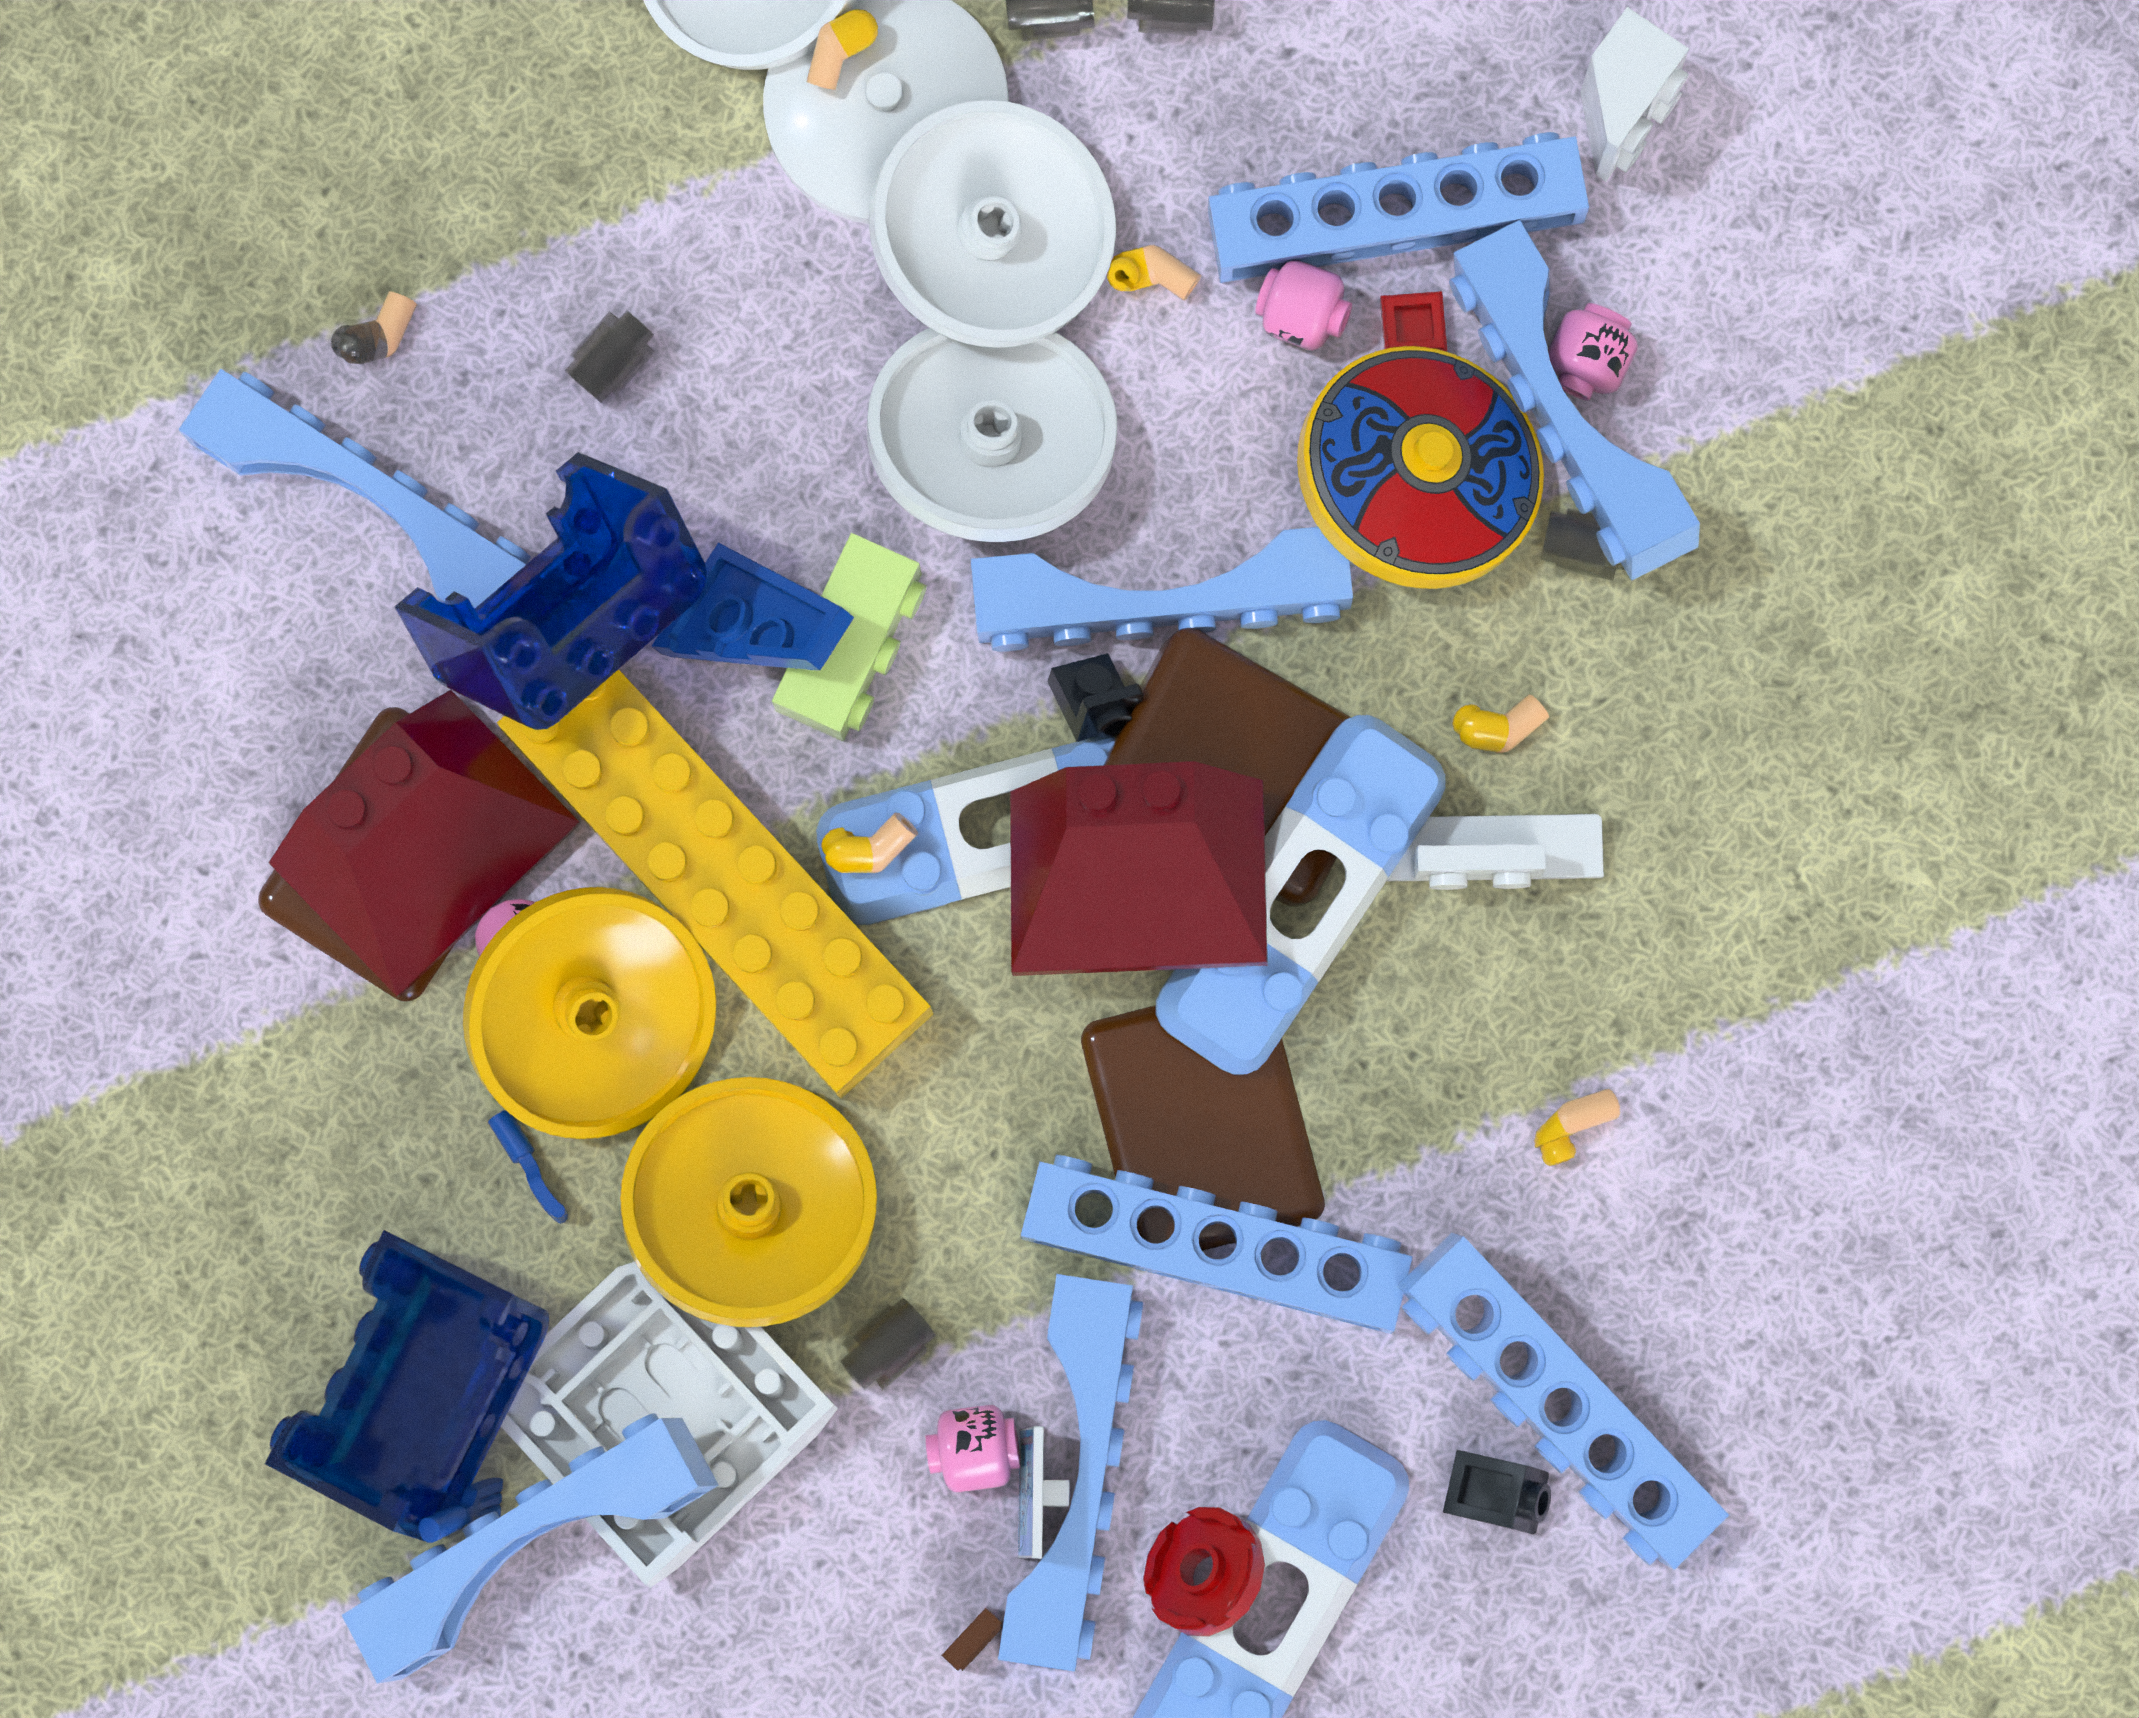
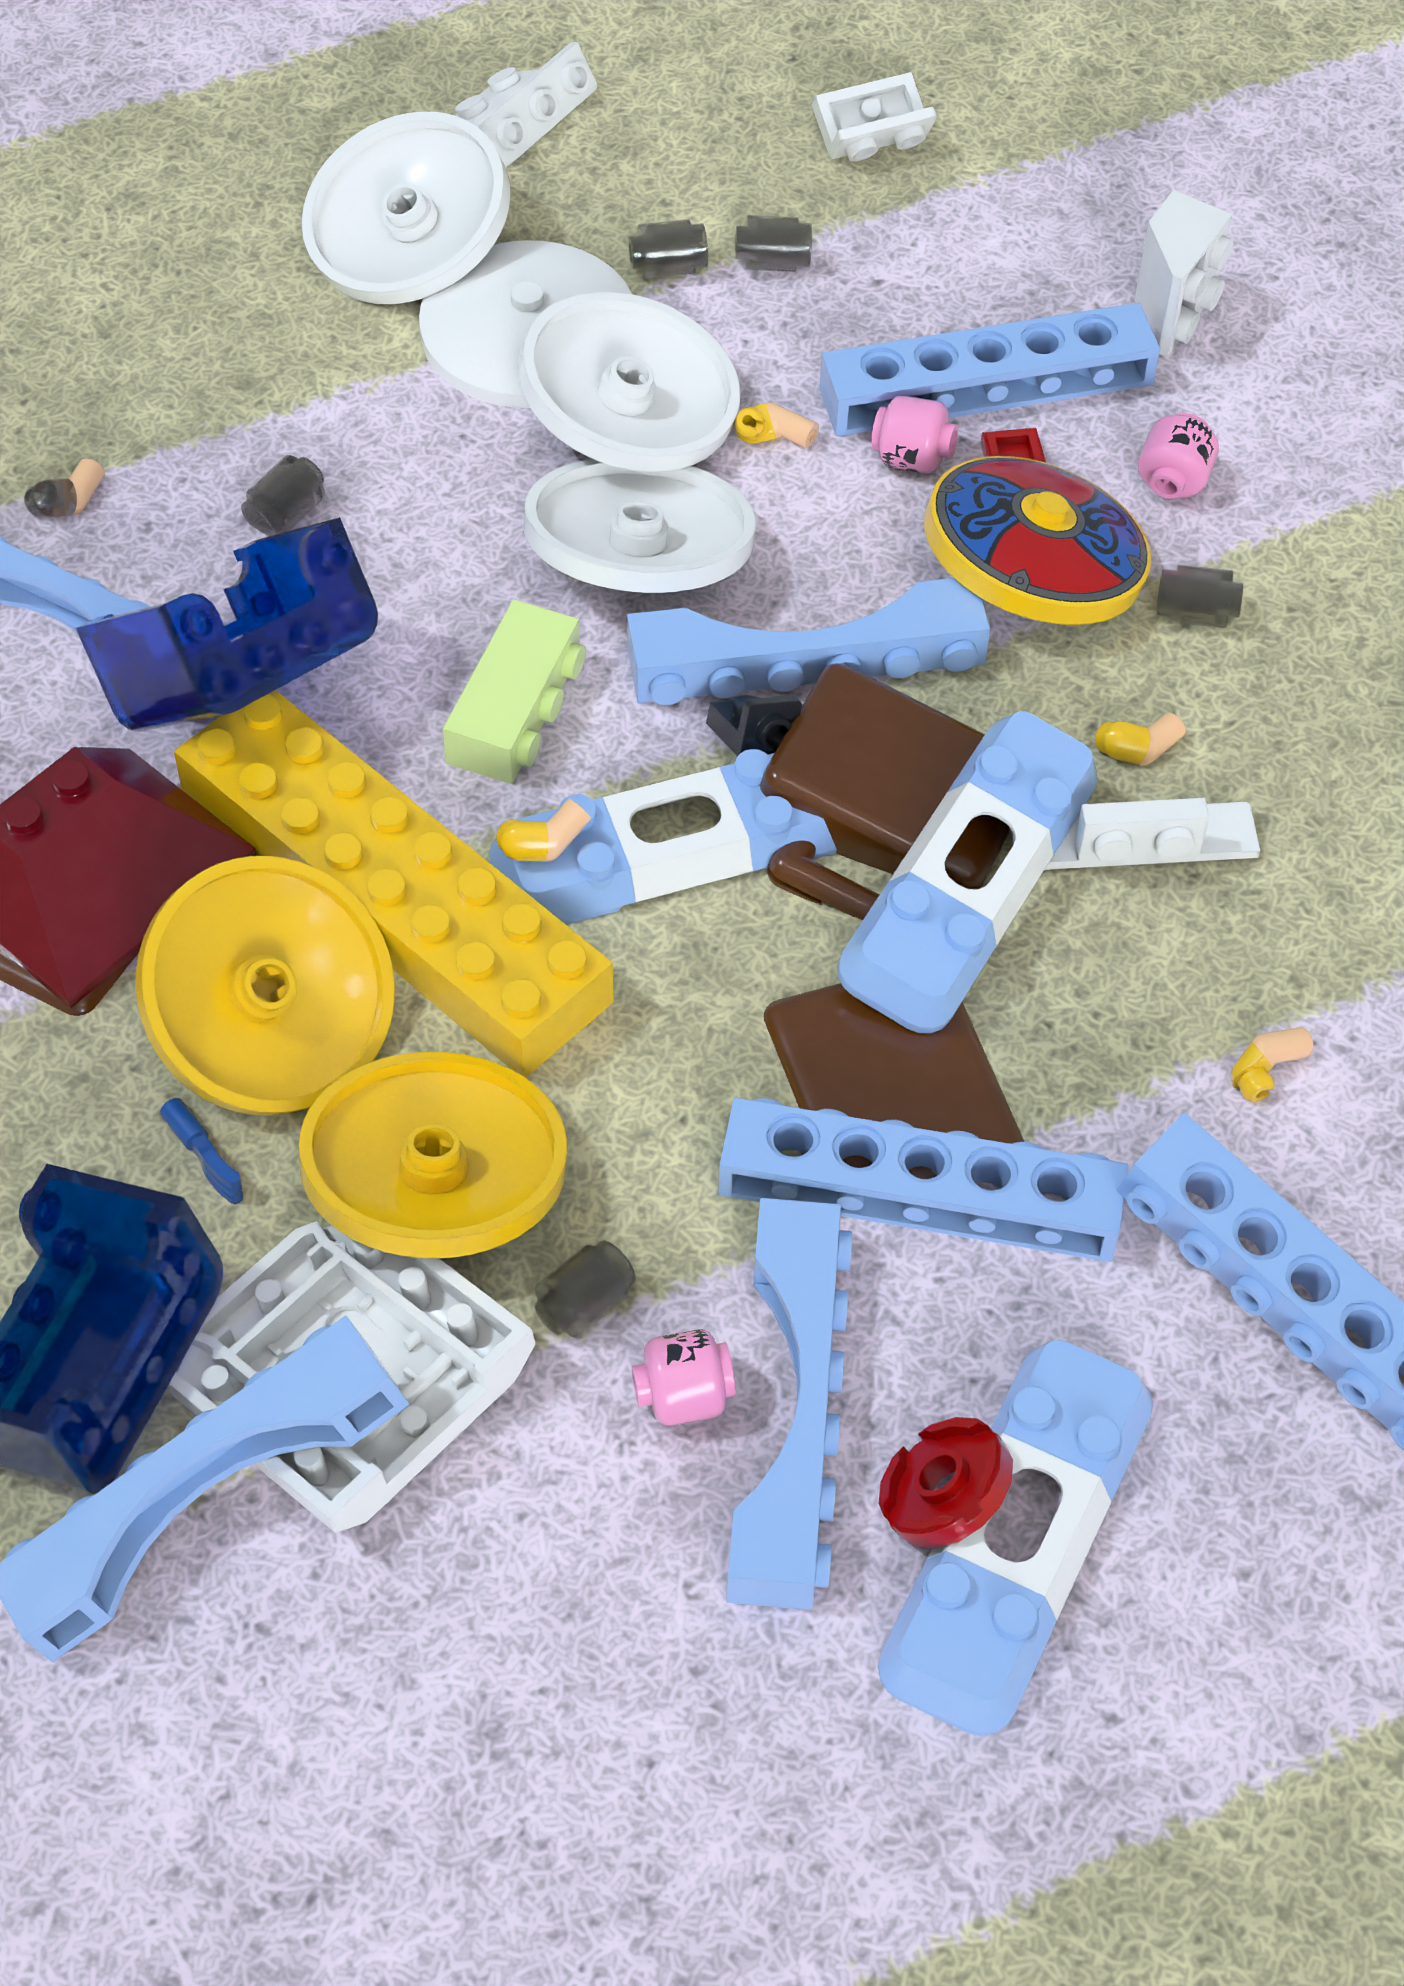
camera: 10 degrees left, 25 degrees down
blue piece [418,1477,503,1543] -> none
blue wing [651,542,854,671] -> none
arm [806,9,878,90] -> none
reddish brown tile [941,1607,1004,1671] -> none
dark red slope [1010,761,1268,976] -> none
piece [1018,1426,1069,1559] -> none
black bracket [1443,1450,1551,1534] -> none
light blue arch [1449,220,1700,581] -> none

